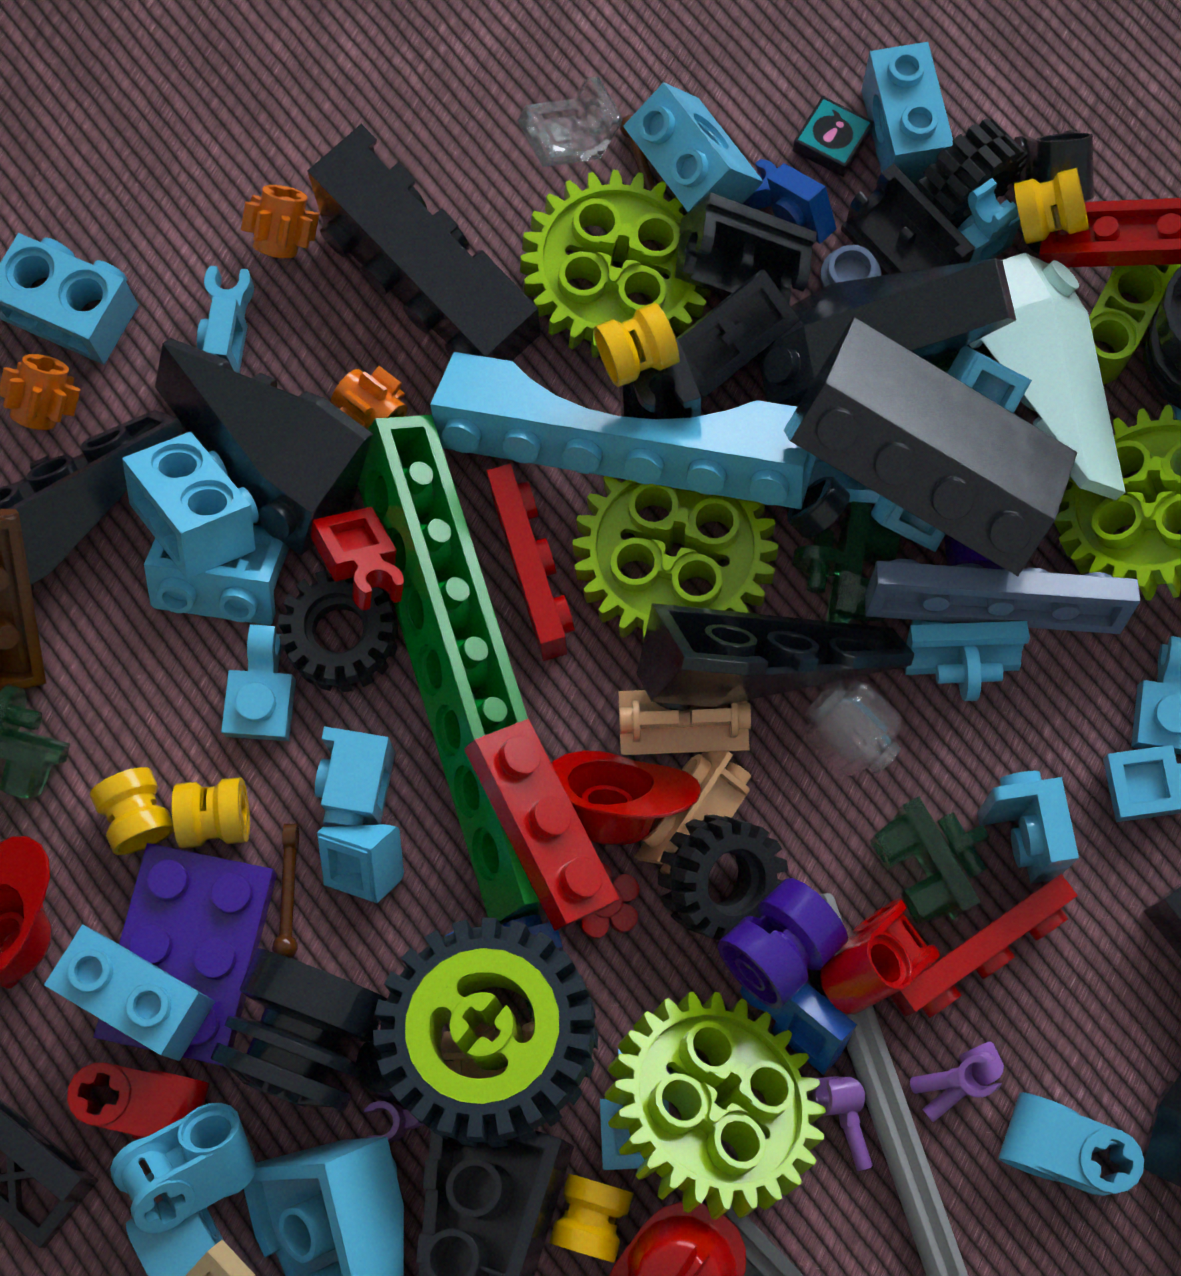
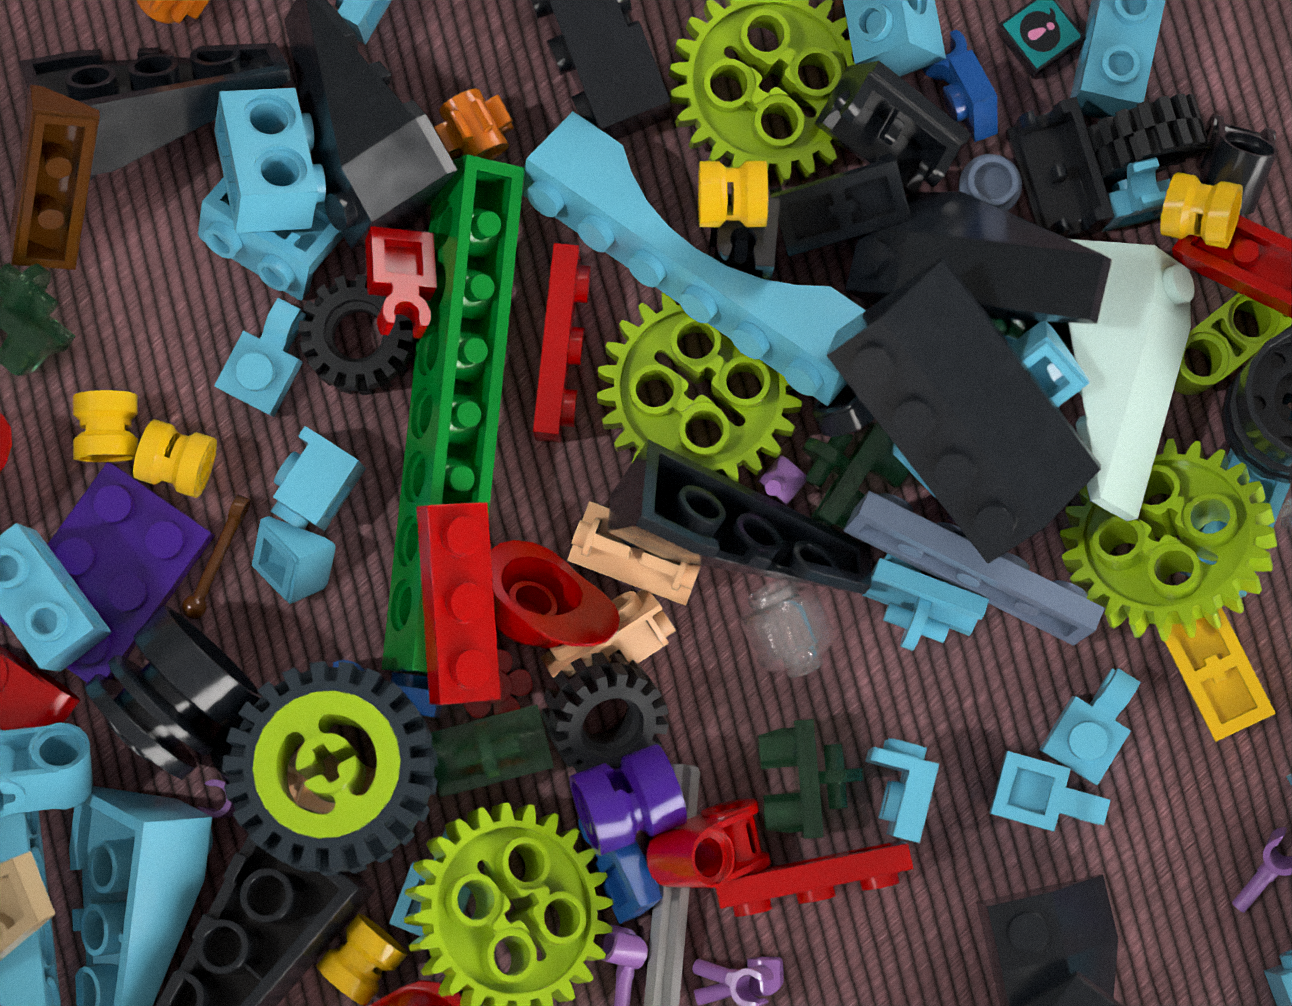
camera: 20 degrees right, 10 degrees up
none -> clear green hips [430,704,554,798]
none -> medium lavender hand [757,455,808,506]

